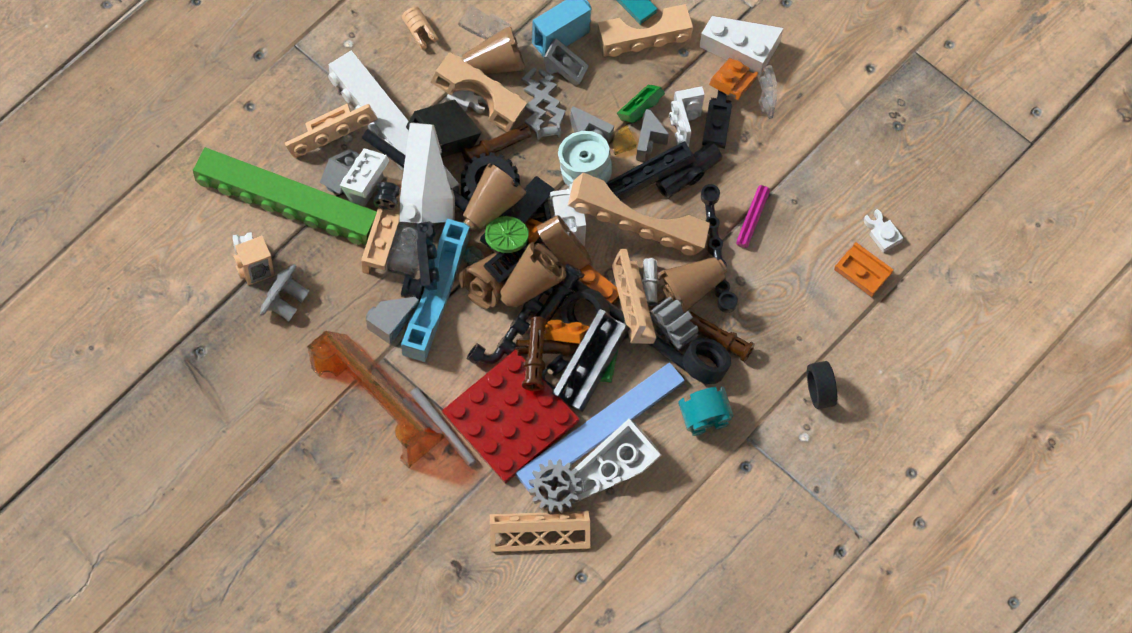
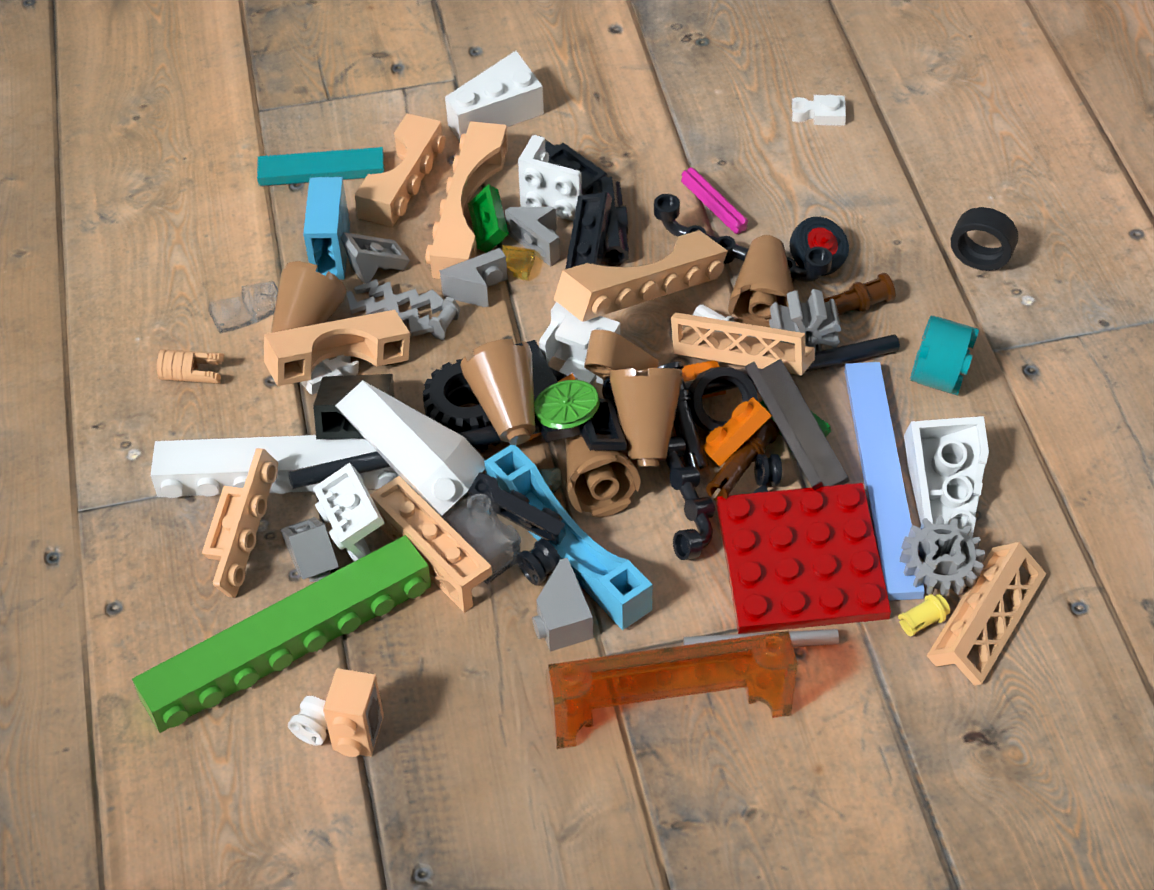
camera: 50 degrees left, 15 degrees down
light grey connector [260,264,310,322] -> none
black wheel [373,182,400,210] -> none
reddish brown pin [462,123,531,164] -> none
reddish brown pin [522,317,546,391] -> none
light aqua wheel [558,131,612,186] -> none
black tyre [683,338,731,384] -> none
orange plate [709,58,758,100] -> none
clear slope [759,65,777,119] -> none
orange plate [834,242,894,297] -> none
none -> light nougat arch [426,121,508,279]
none -> black wheel [789,217,849,276]
none -> light yellow pin [898,594,950,636]

